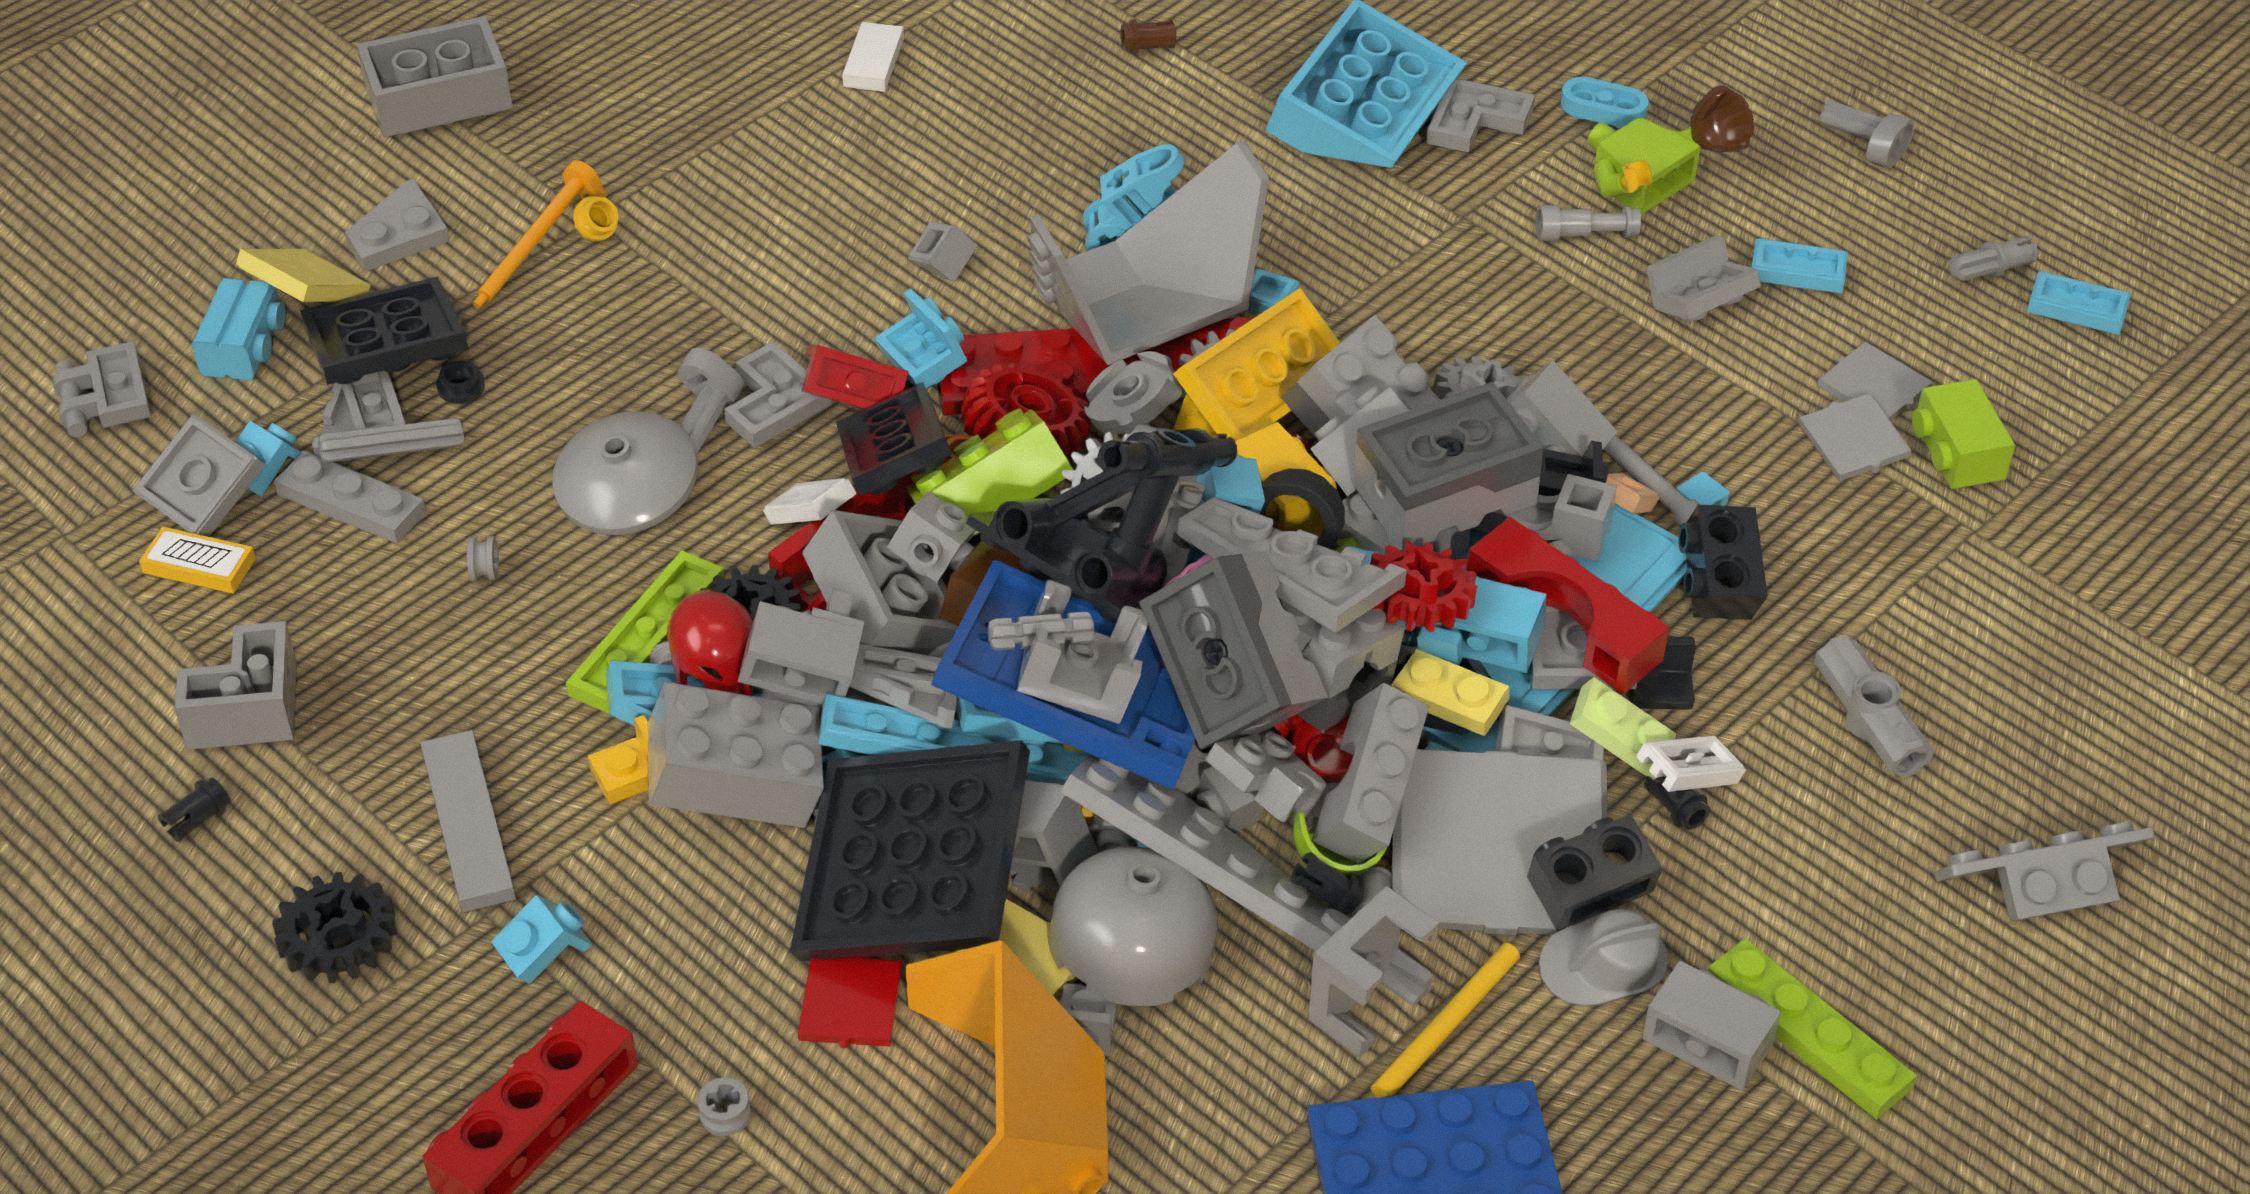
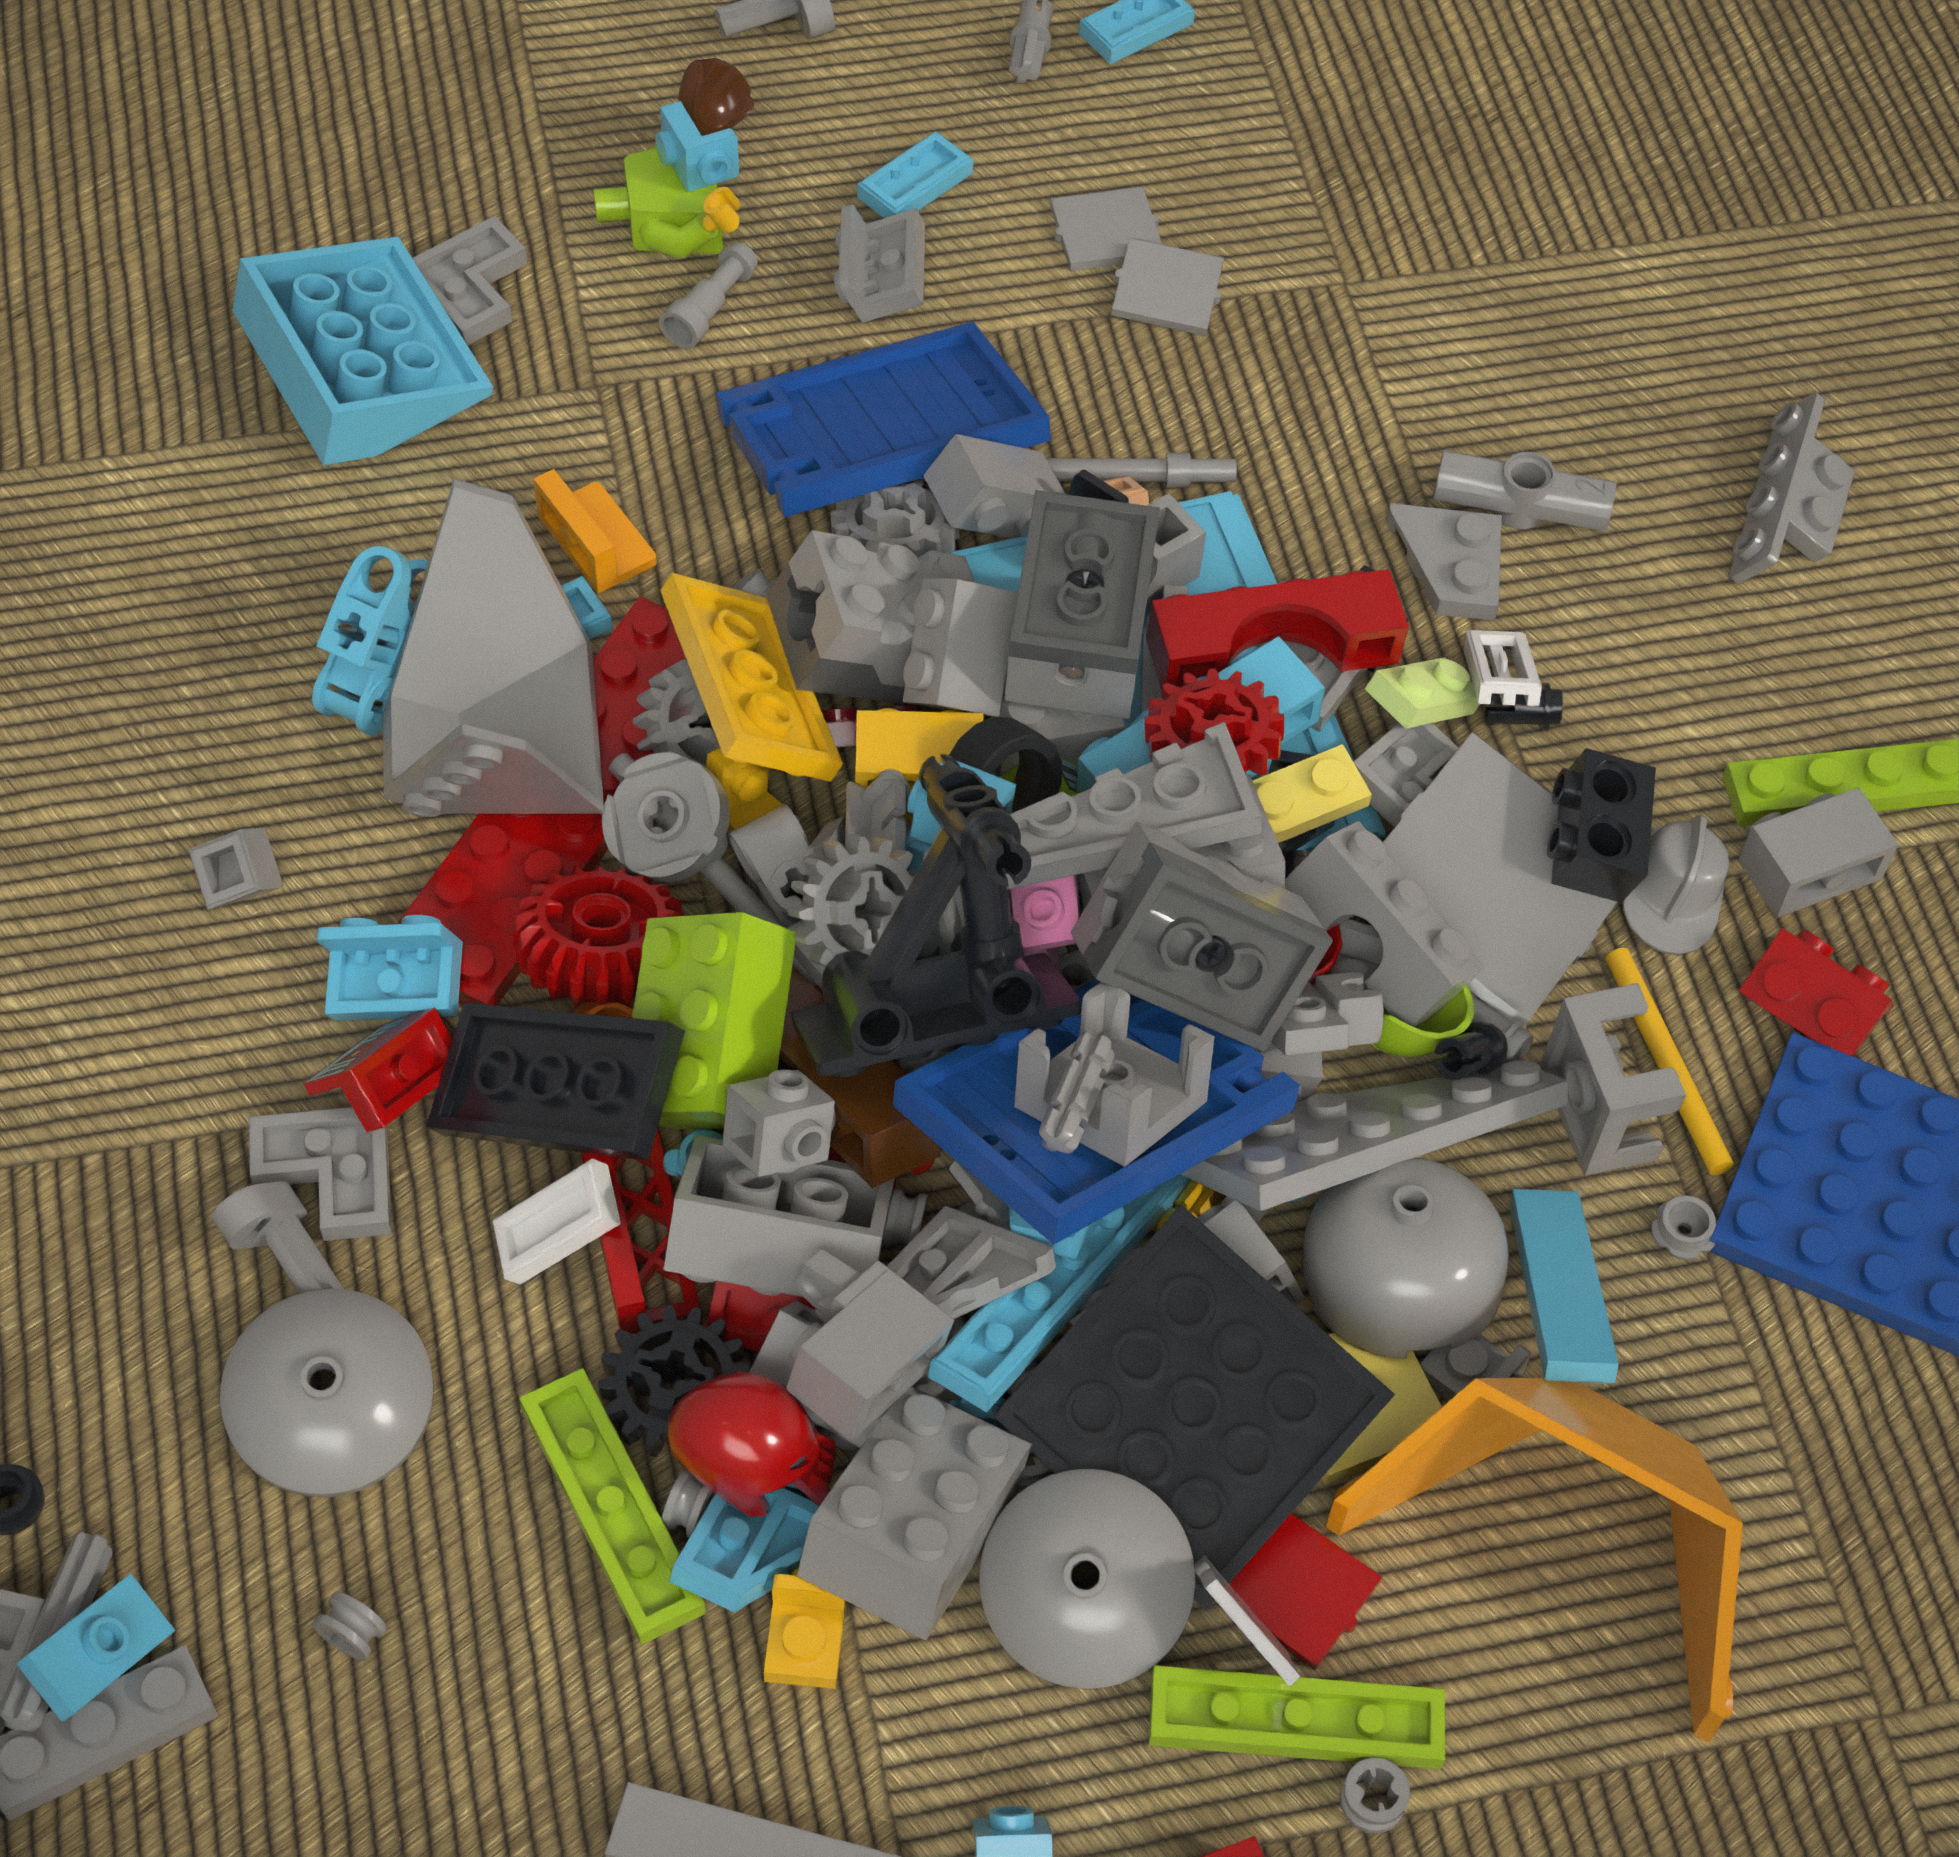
camera: 60 degrees left, 10 degrees up
reddish brown pin [1120,19,1176,54] -> none
medium azure plate [1561,77,1649,129] -> none
medium azure piece [1677,472,1730,506] -> none
black brick [1678,504,1768,620] -> none
lime brick [1912,379,2015,489] -> none
none -> medium azure plate [16,1573,176,1722]
none -> light orange panel [533,469,657,594]
none -> medium azure bracket [655,101,739,192]
none -> blue door [715,321,1051,517]
none -> light grey dish [979,1469,1195,1689]
none -> lime plate [1148,1665,1445,1770]
none -> piece [1194,1555,1301,1686]
none -> light grey wing [1387,503,1502,621]
none -> medium azure tile [1510,1189,1619,1383]
none -> light grey plate [1651,1196,1716,1260]
none -> red bracket [1738,928,1894,1057]

